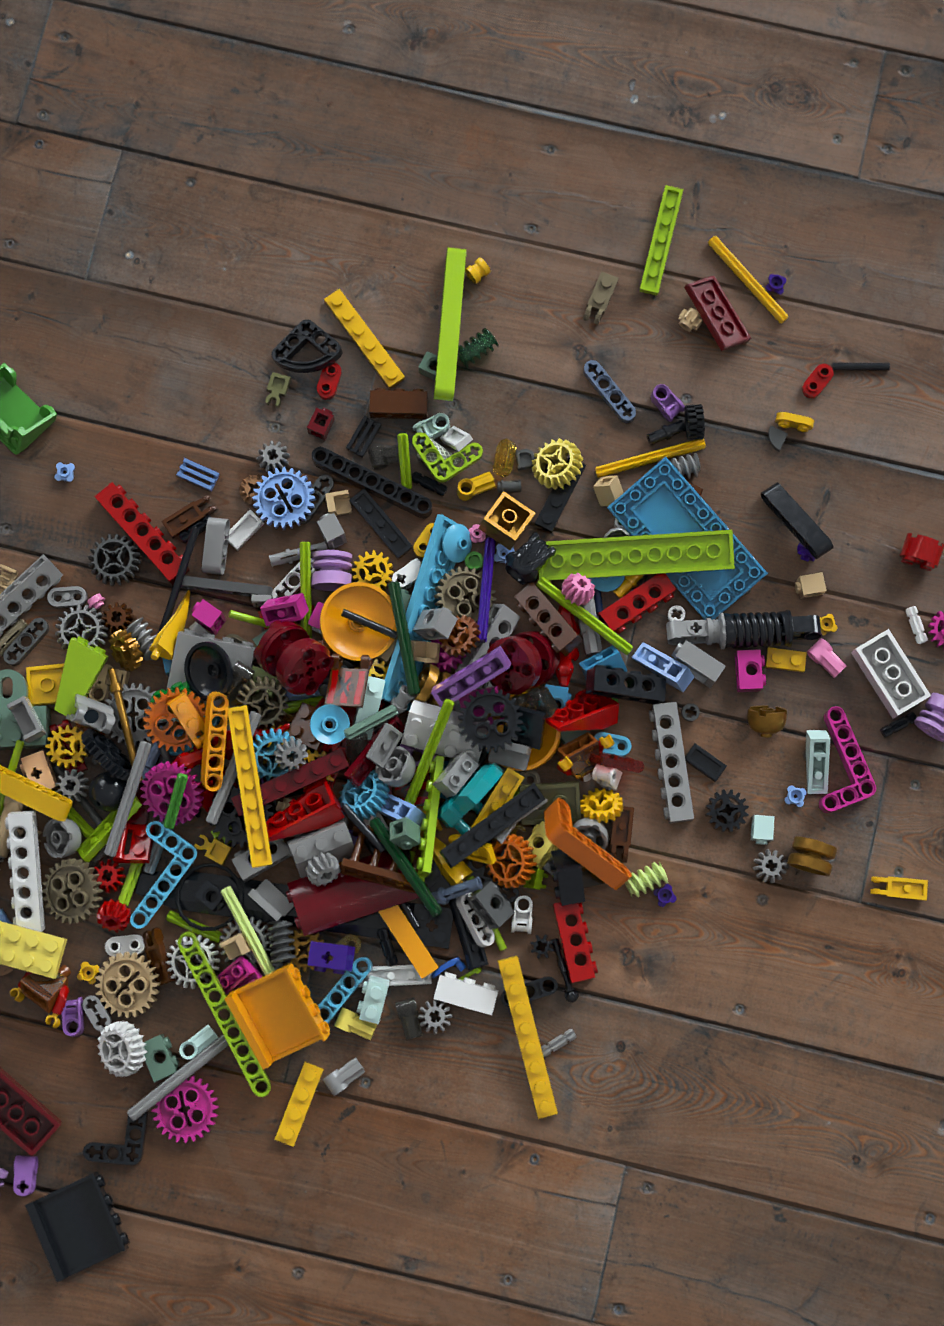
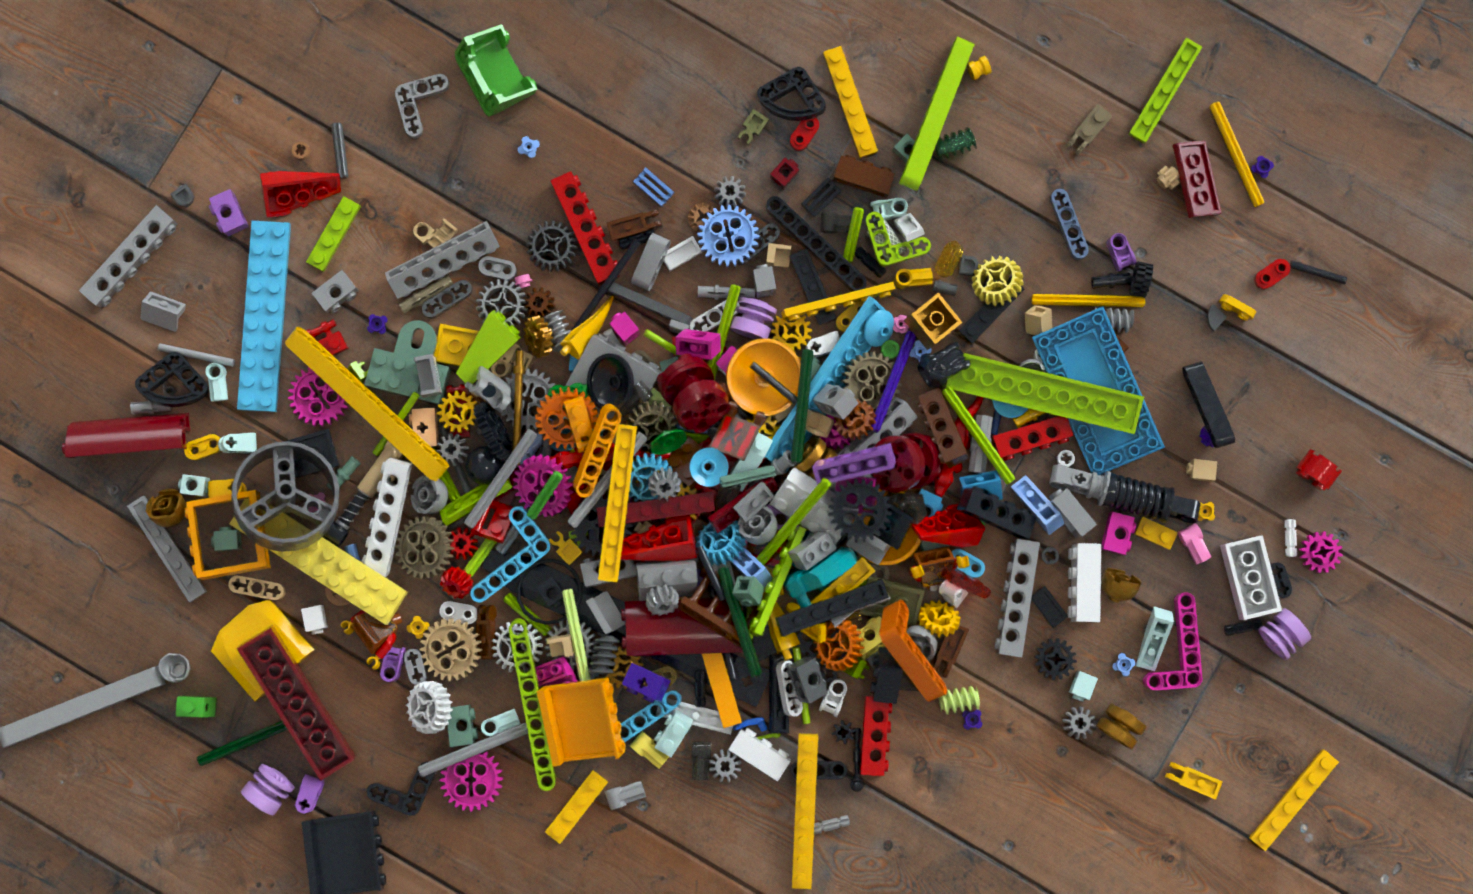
camera: 15 degrees right, 5 degrees up
sand blue pin [424,877,483,909] -> none
bright pink gear [561,573,595,606] -> none
none -> green dish [650,430,687,455]
none -> yellow plate [781,282,895,321]
none -> white brick [1067,543,1101,622]
none -> black beam [1270,562,1292,598]

